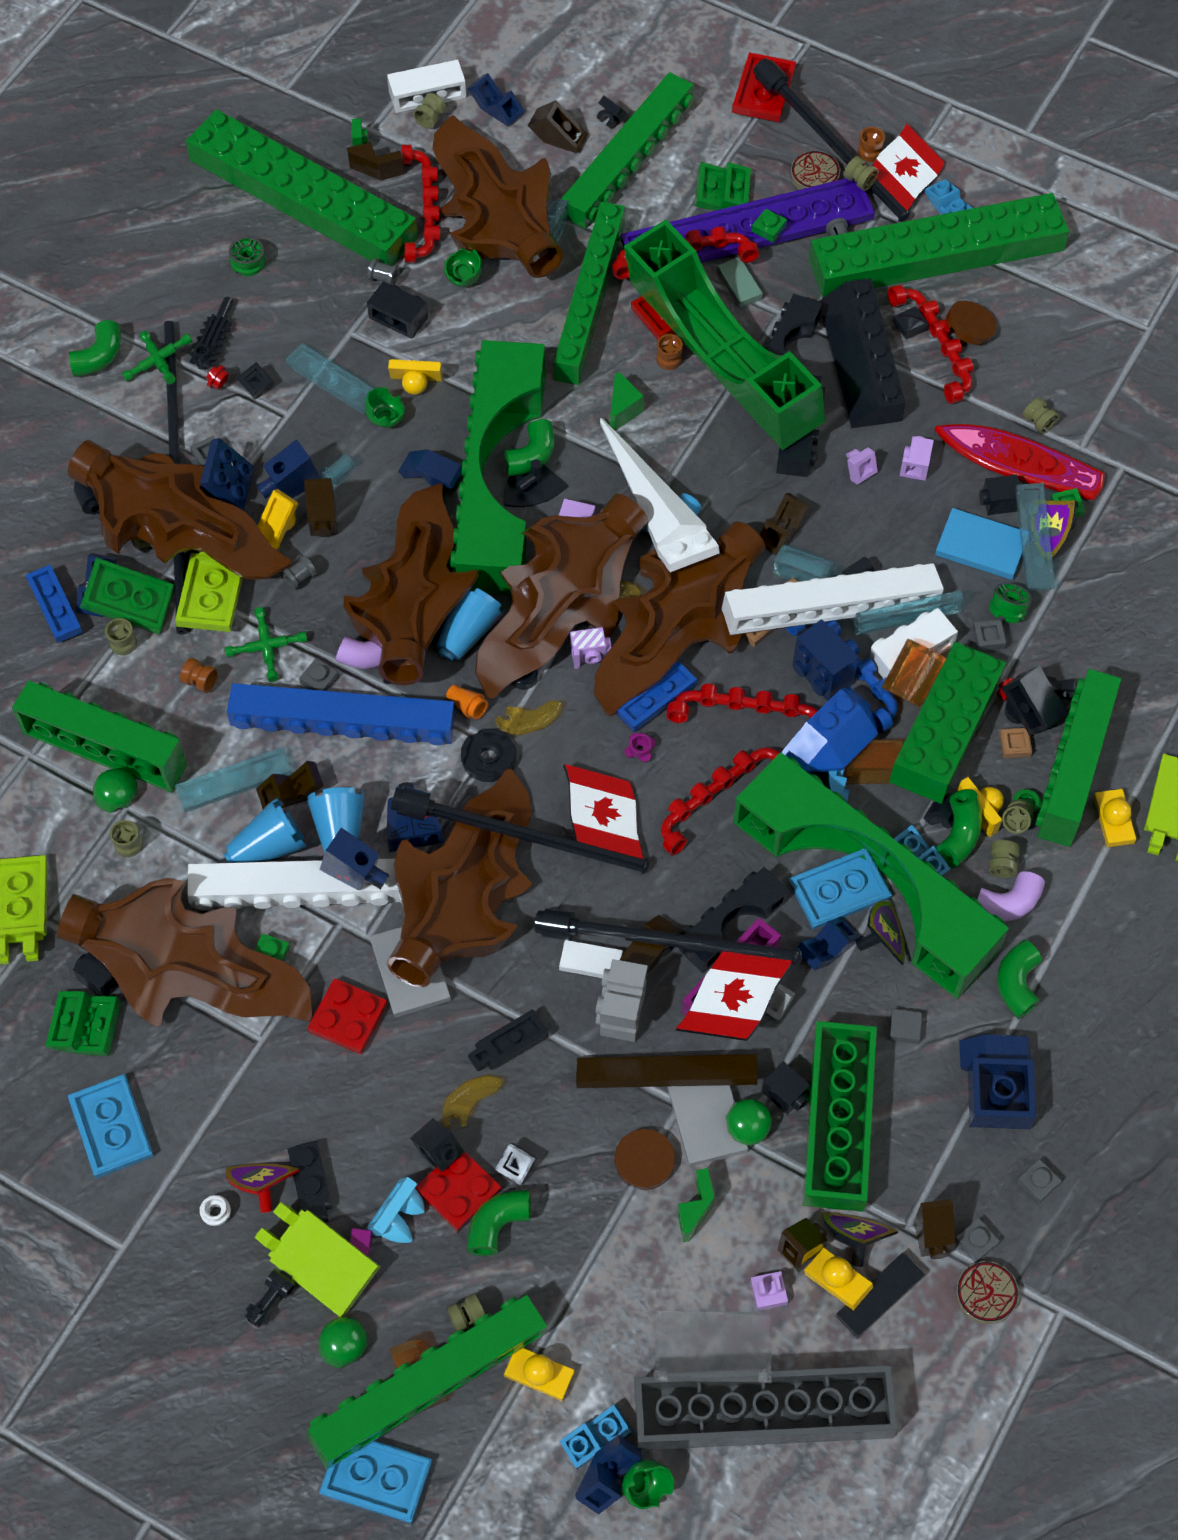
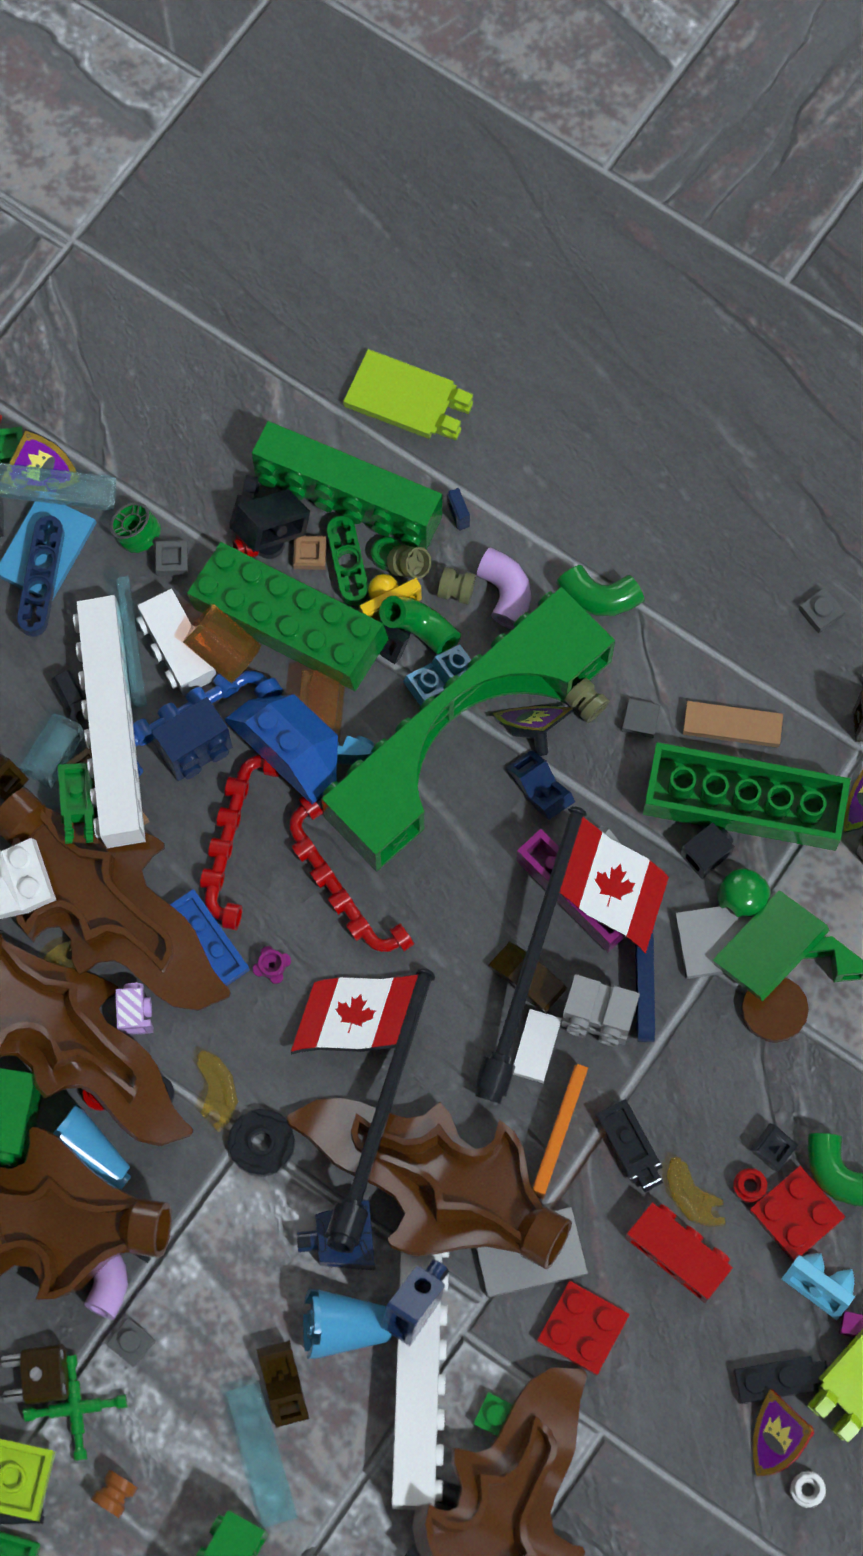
camera: 85 degrees left, 10 degrees up
dark azure cone [224,798,308,863] -> none
blue brick [227,683,455,745] -> none
black brick [410,1118,464,1172] -> none
orange cone [446,684,488,720] -> none
dark brown tile [576,1054,757,1088] -> none
black arch [679,867,789,974] -> none
dark azure tile [788,849,892,930] -> none
dark blue slope [959,1034,1031,1072] -> none
dark blue brick [968,1057,1036,1129] -> none
yellow tile [1093,789,1136,847] -> none
none -> dark brown piece [1,1344,69,1404]
none -> dark blue beam [17,516,64,637]
none -> green hinge [58,763,94,844]
none -> green beam [327,516,369,606]
none -> dark blue tile [447,488,470,531]
none -> orange tile [532,1064,588,1199]
none -> olive wheel [565,678,610,723]
none -> red brick [625,1202,733,1304]
none -> dark blue beam [635,931,655,1042]
none -> medium nougat tile [683,701,783,748]
none -> green tile [713,890,830,1002]
none -> red plate [733,1168,767,1203]

